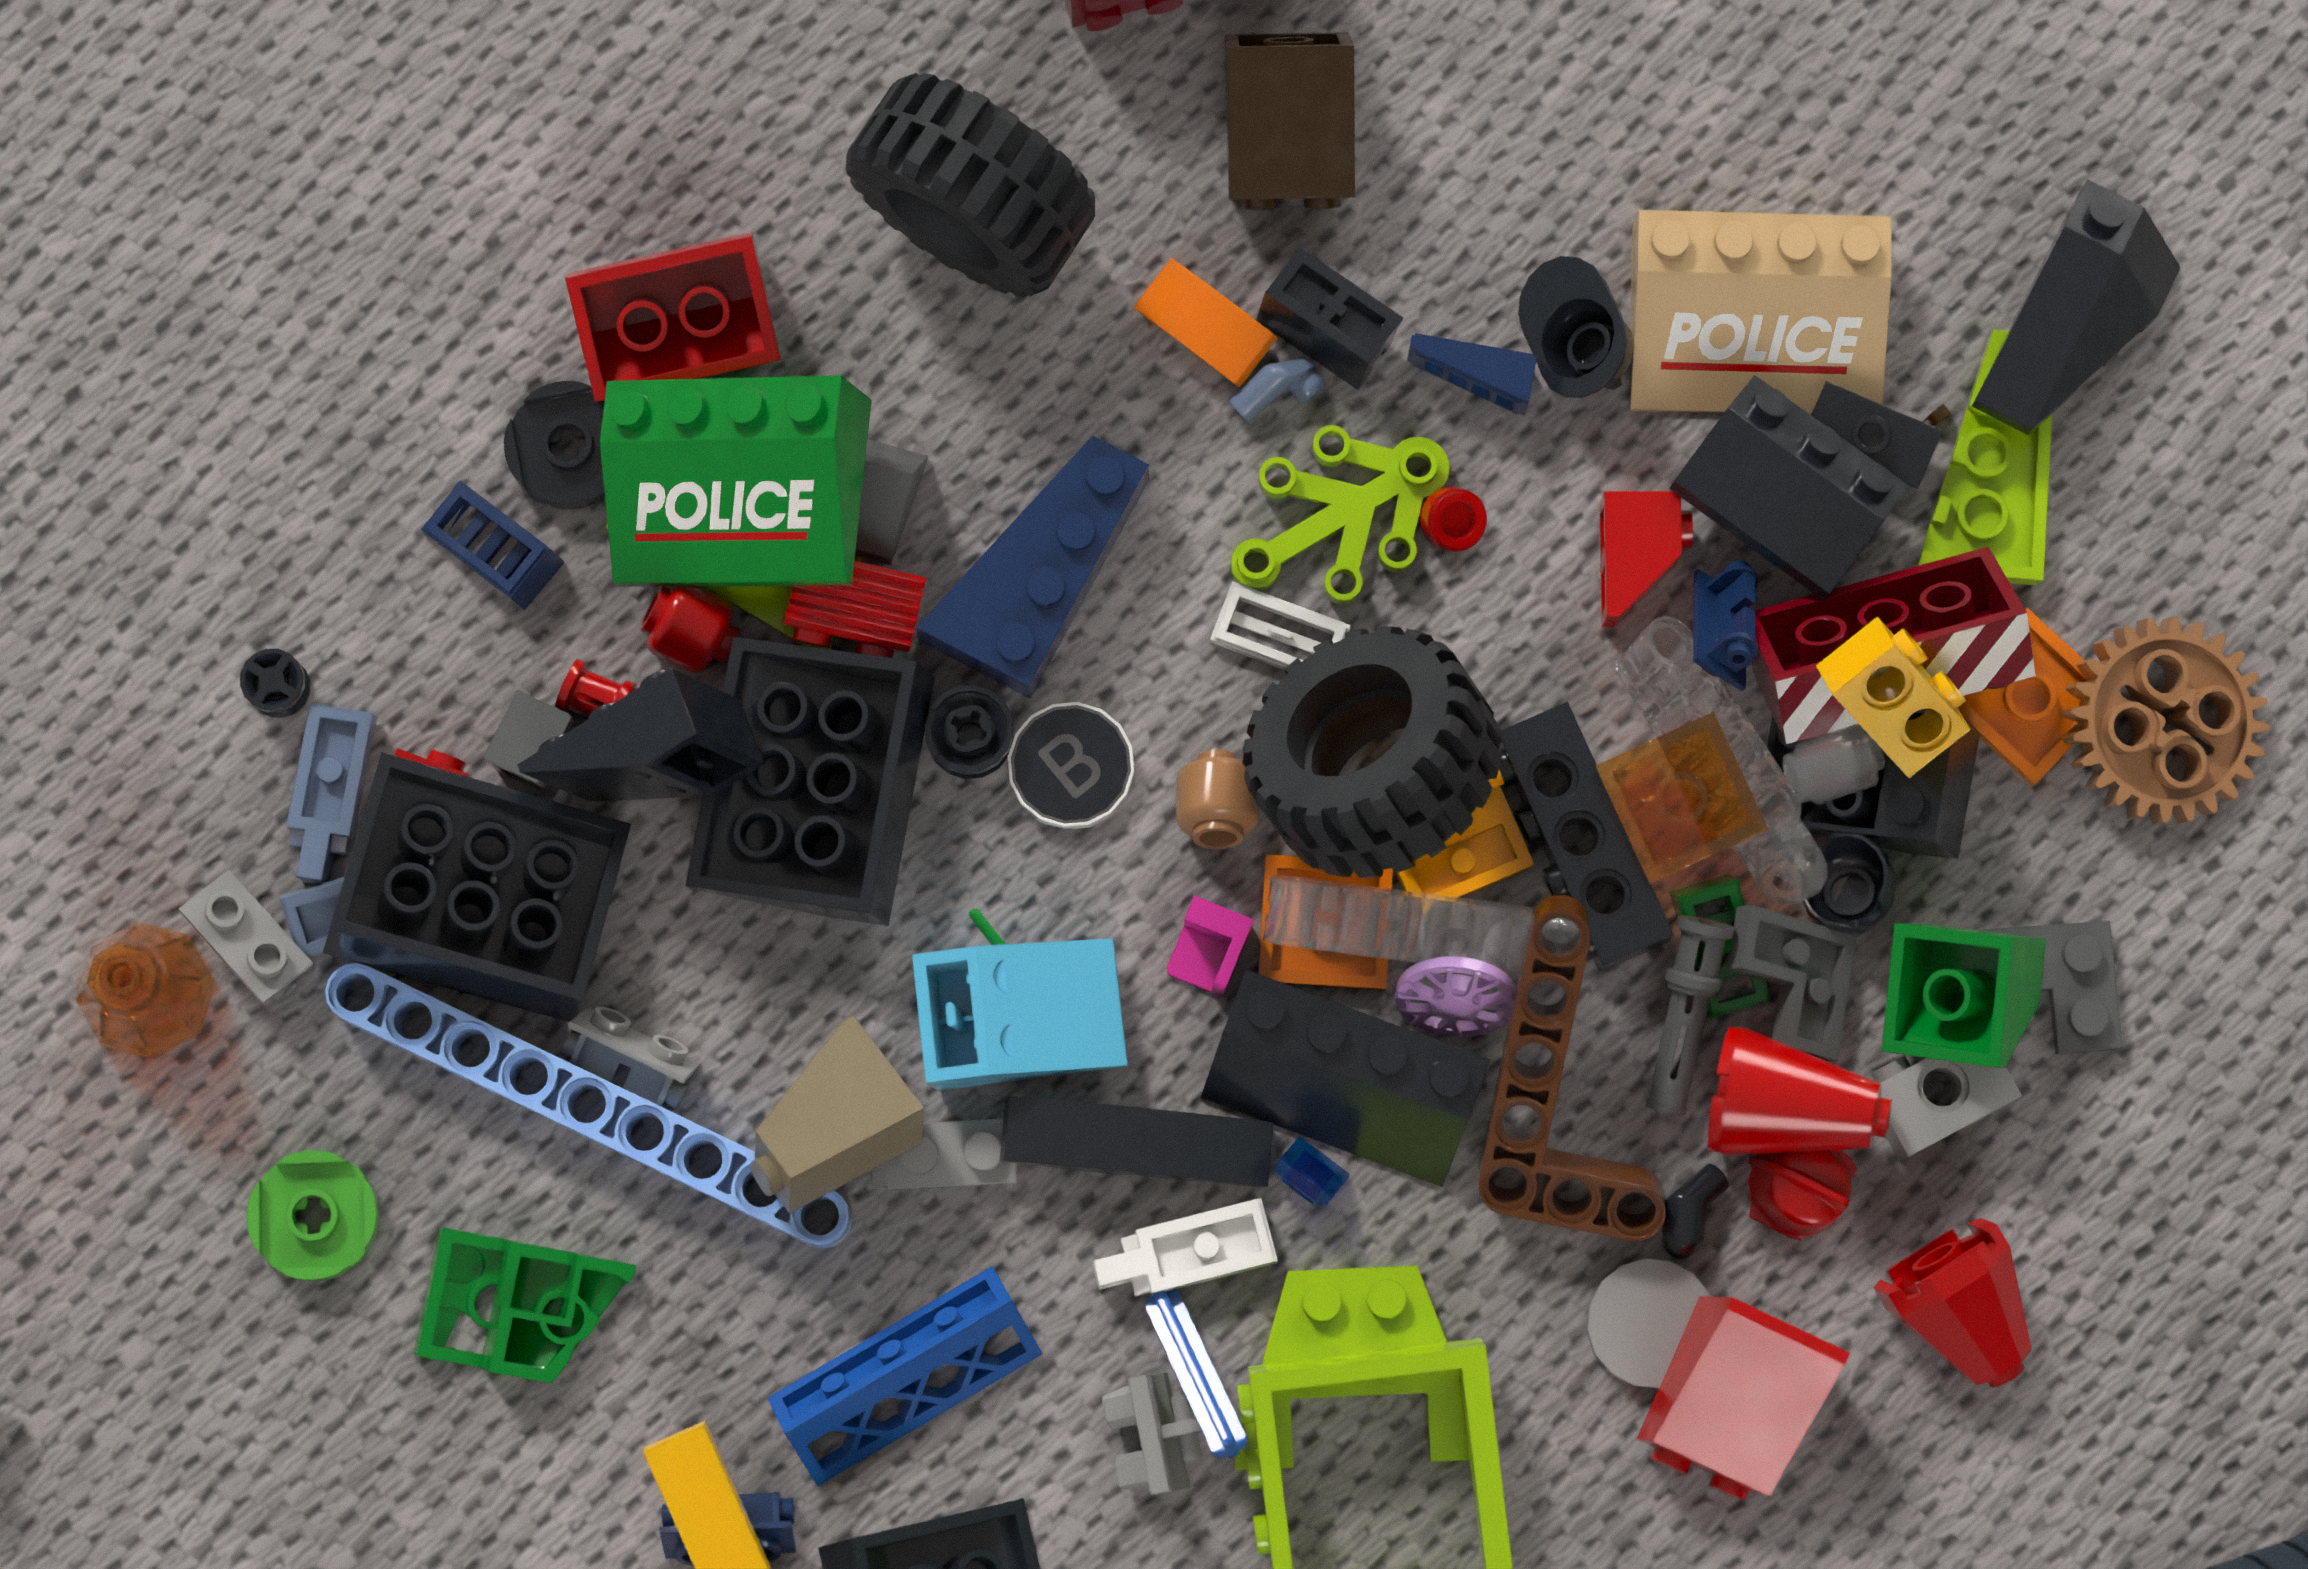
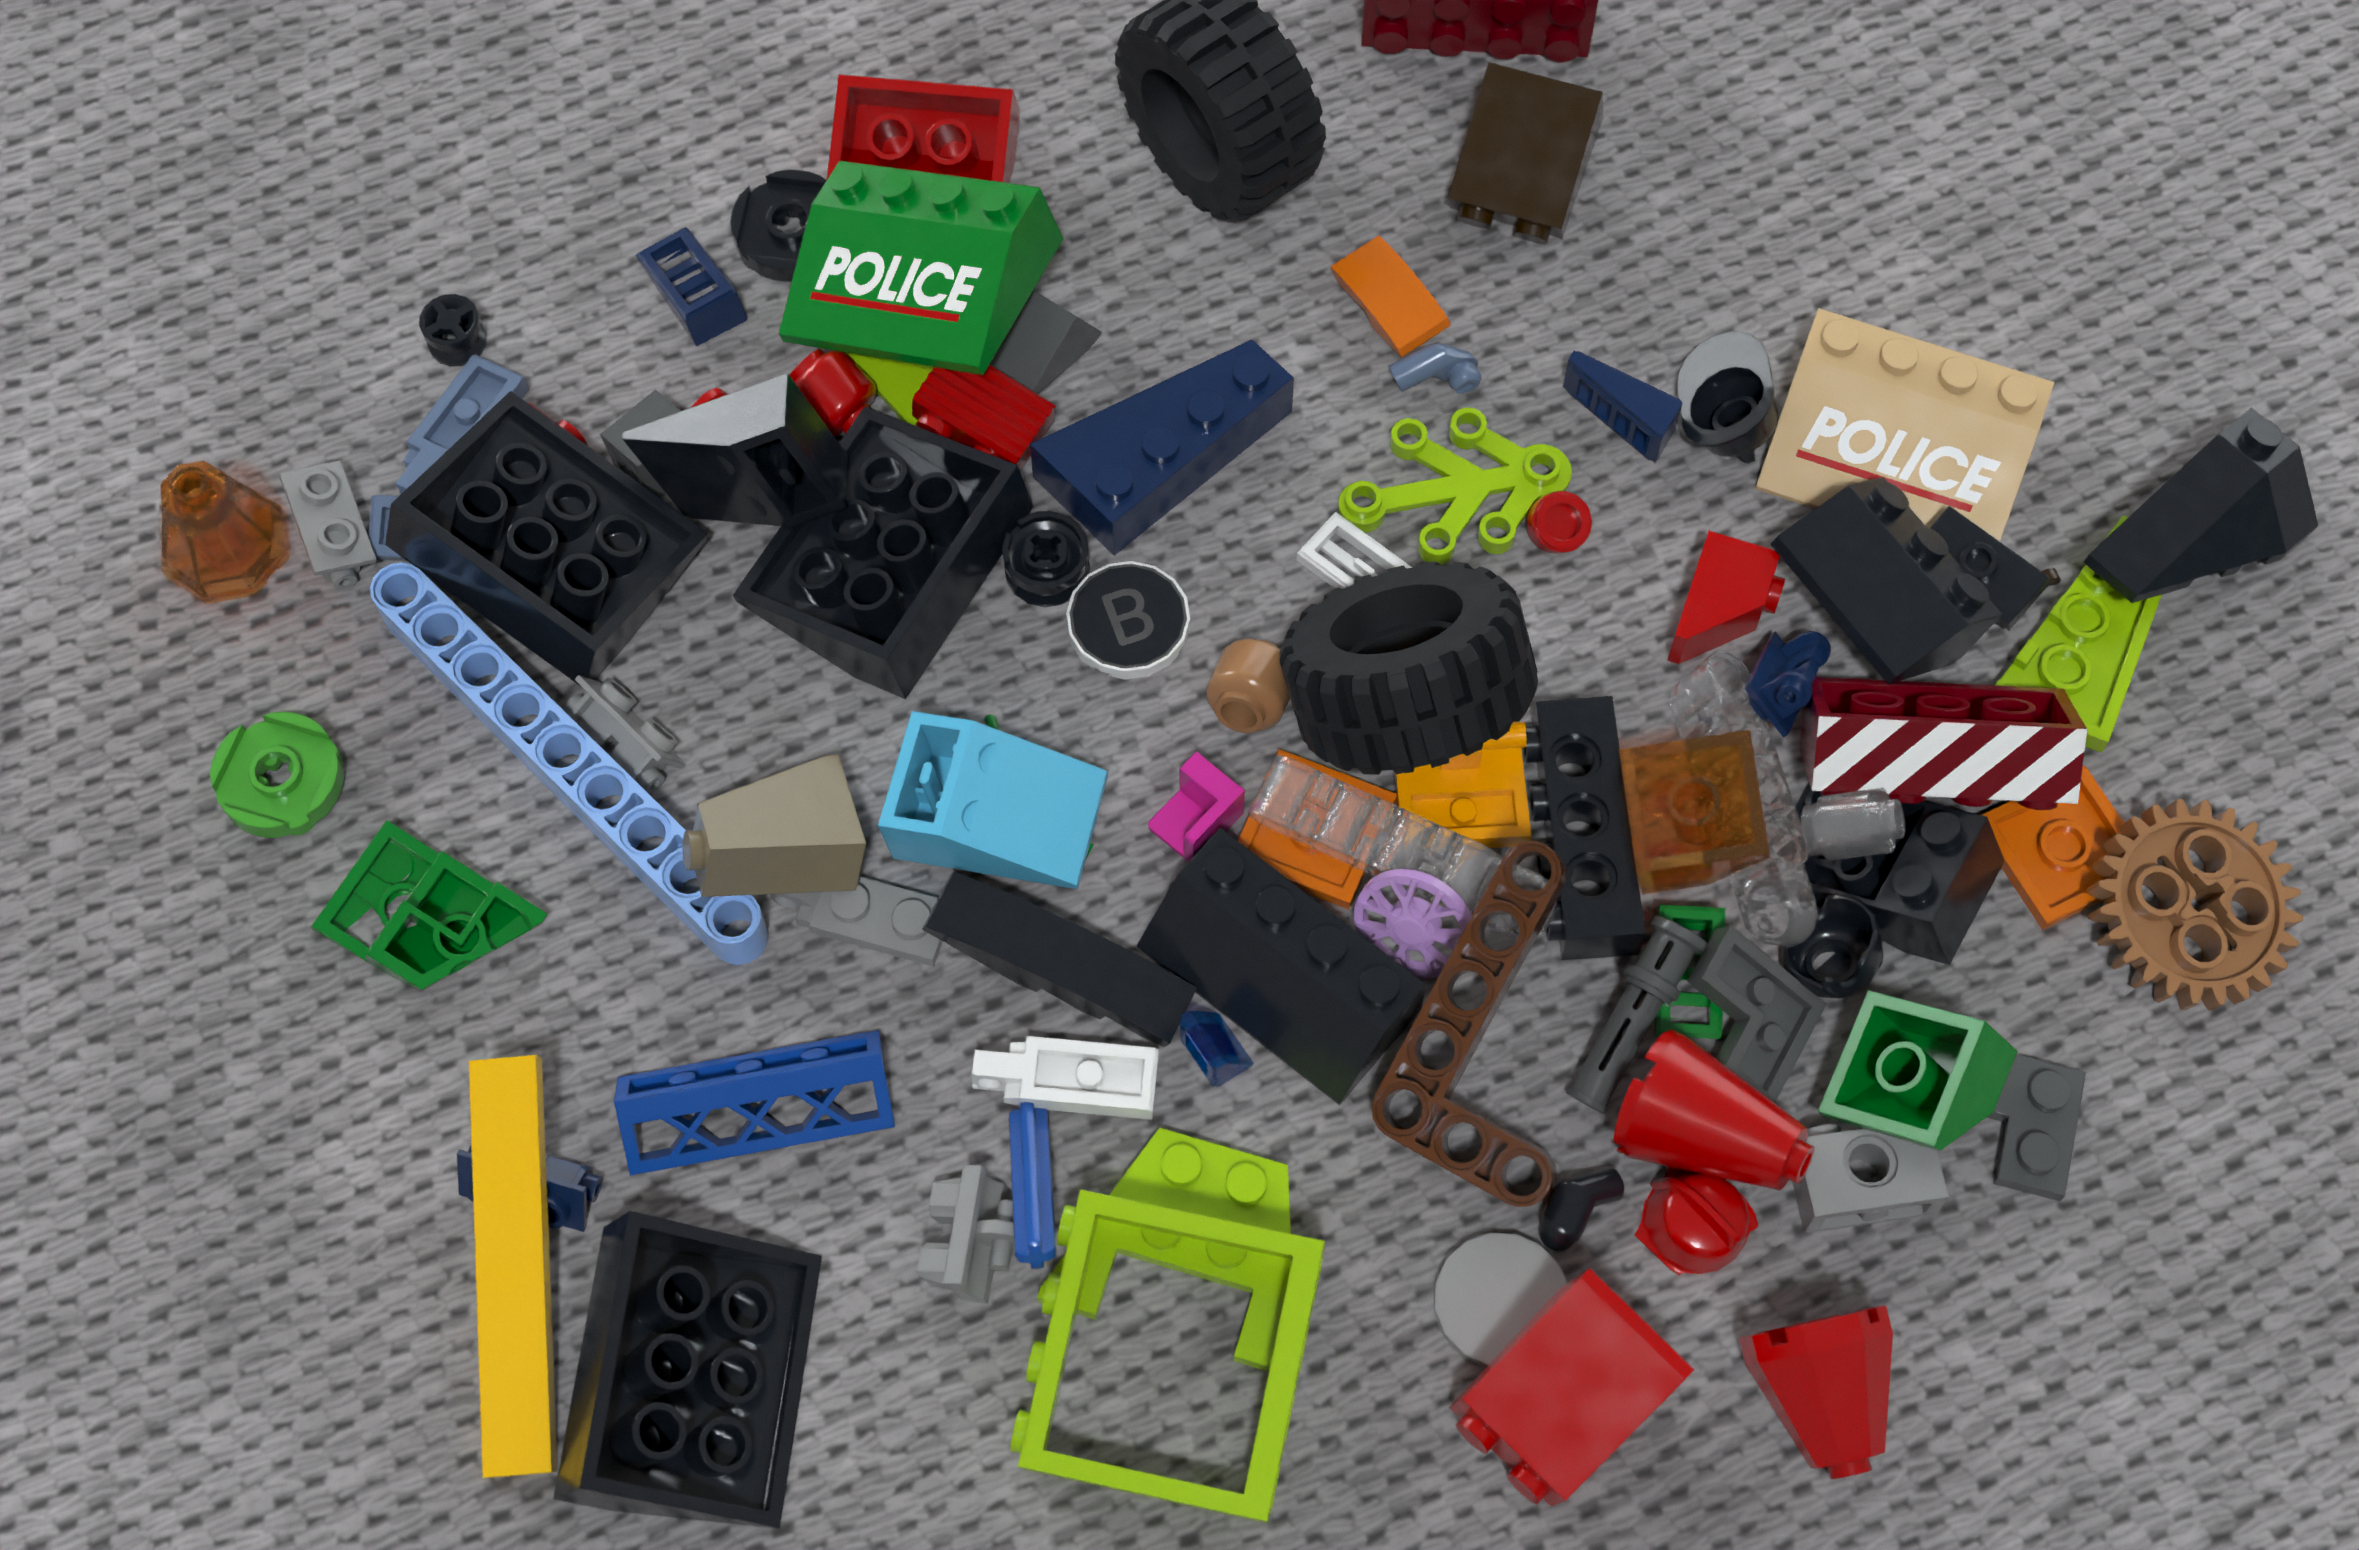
camera: 20 degrees right, 15 degrees down
black hinge [1256,247,1404,390] -> none
yellow brick [1816,616,1971,778] -> none

